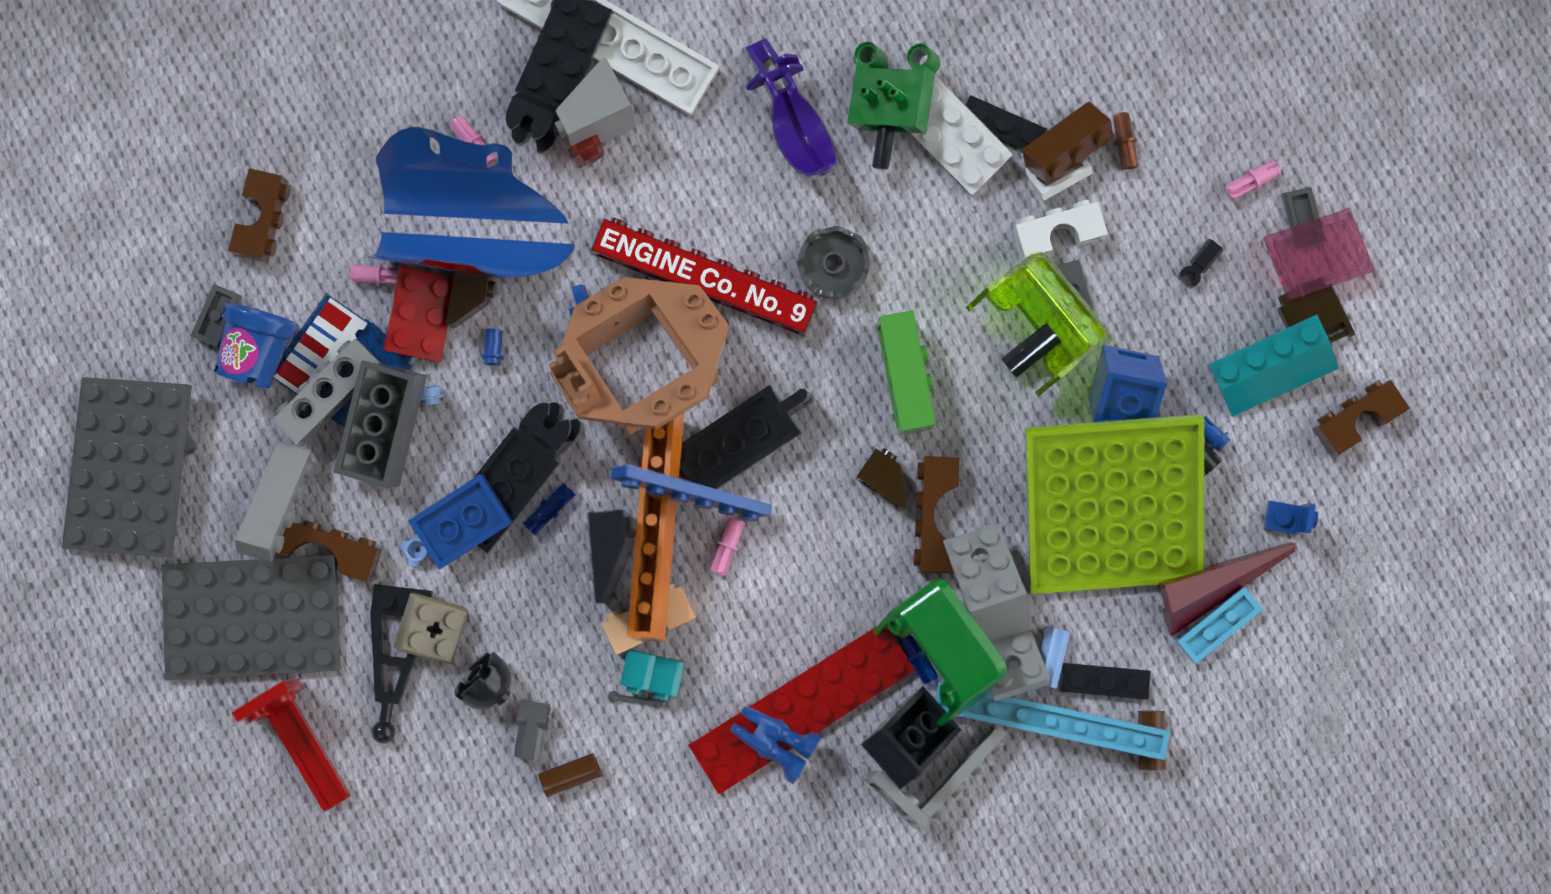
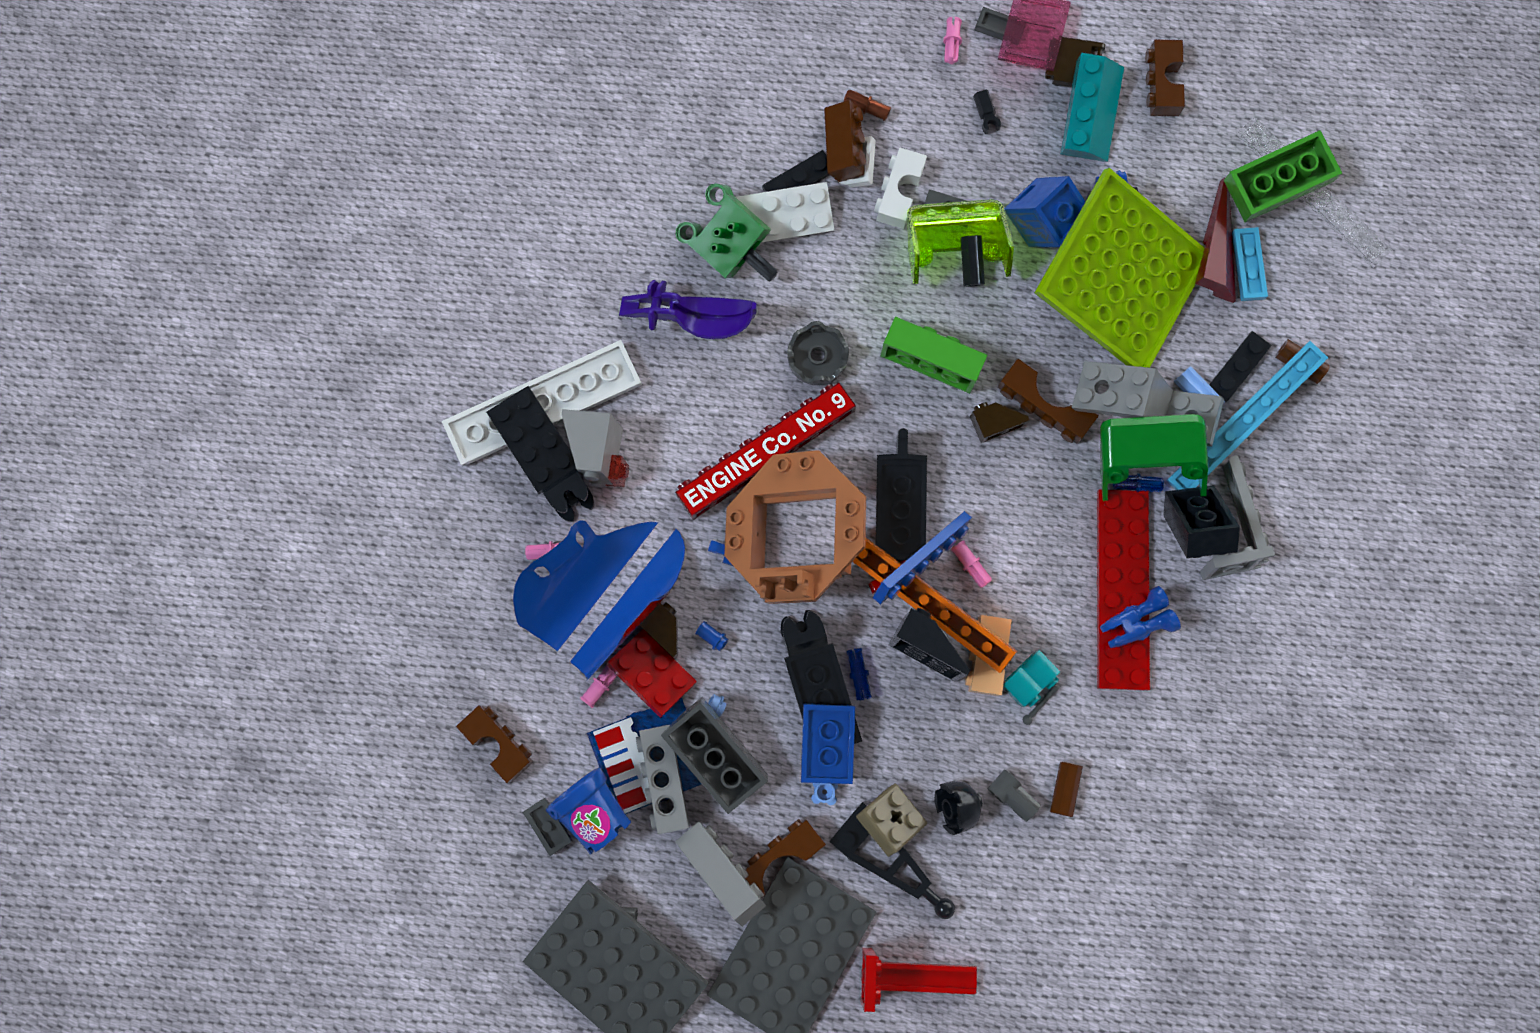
camera: 55 degrees left, 5 degrees down
blue bracket [1263,501,1318,535] -> none
none -> bright green brick [1224,130,1342,223]

